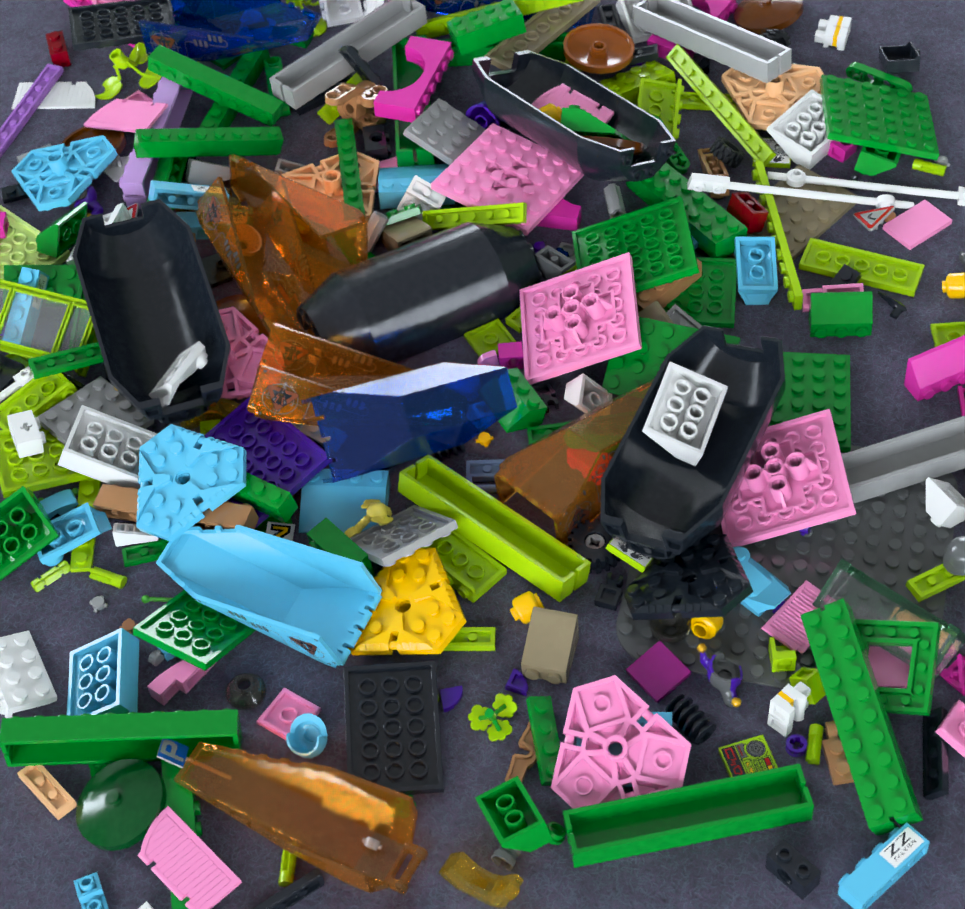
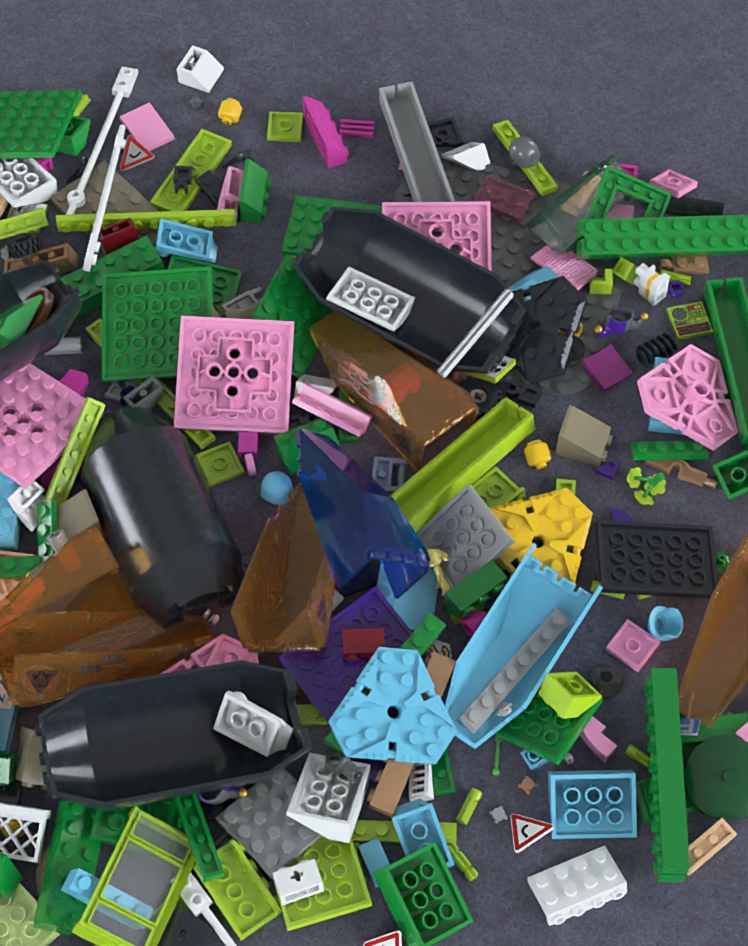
camera: 90 degrees left, 10 degrees up
none -> black plate [173,166,193,194]
none -> bright pink fence [292,383,372,436]
none -> dark grey connector [325,751,364,784]
none -> dark red brick [342,628,385,661]
none -> axle [437,289,513,378]
none -> light grey plate [458,608,571,734]
none -> clear pink plate [473,175,536,222]
none -> light grey piece [496,702,512,717]
none -> piece [510,813,554,853]
none -> lime slope [538,672,602,719]

